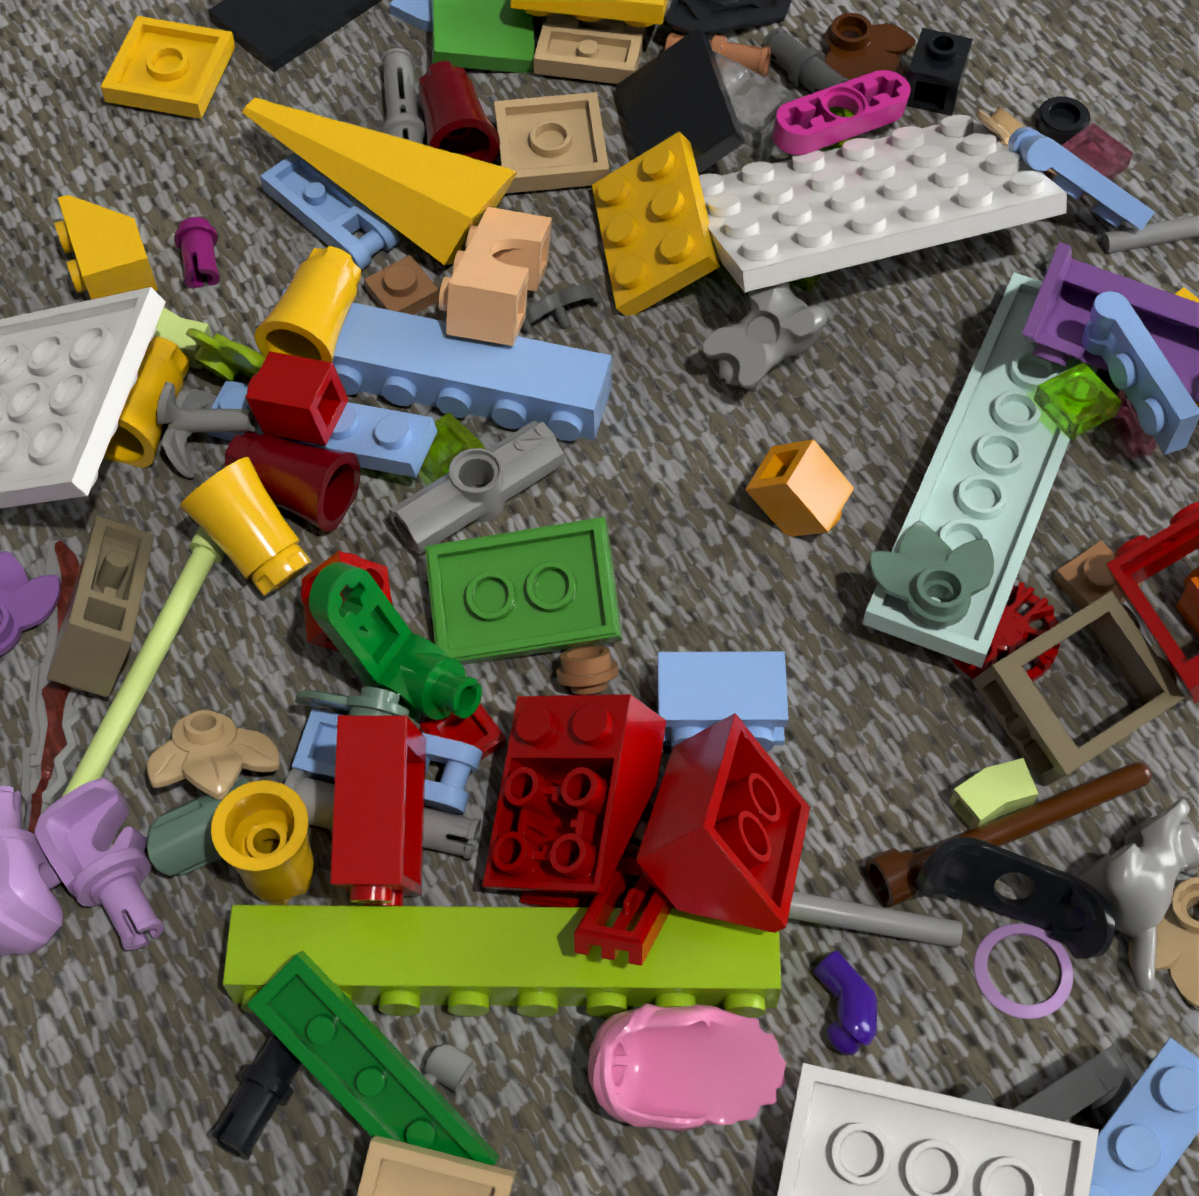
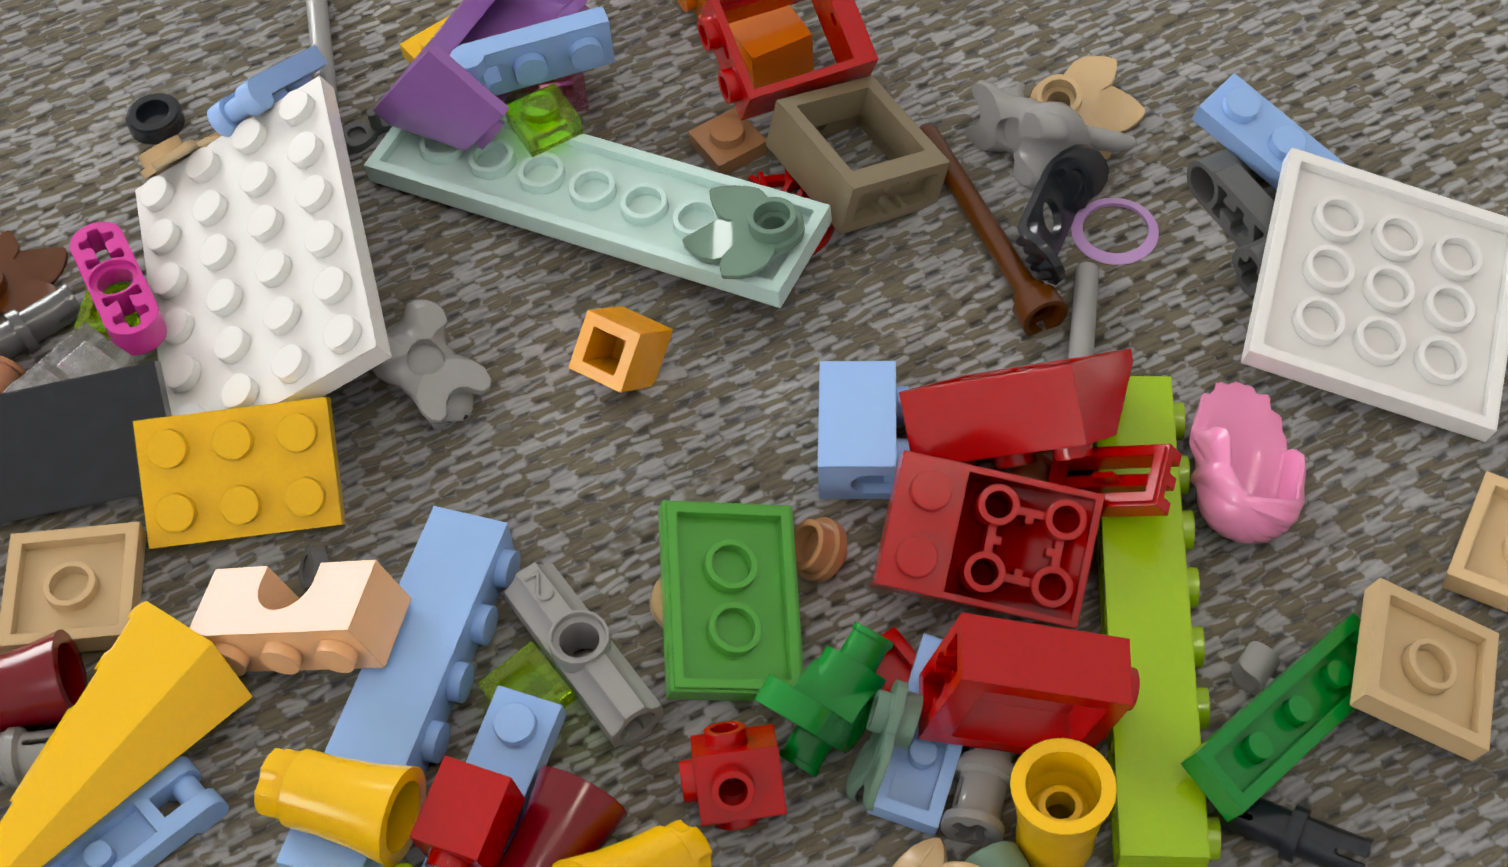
camera: 85 degrees left, 5 degrees down
medium nougat plate [363,255,439,315] -> none
dark purple arm [813,950,878,1055] -> none
black brick [906,28,973,116] -> none
yellowish green piece [949,758,1039,830] -> none
clear pink plate [1062,123,1133,180] -> none

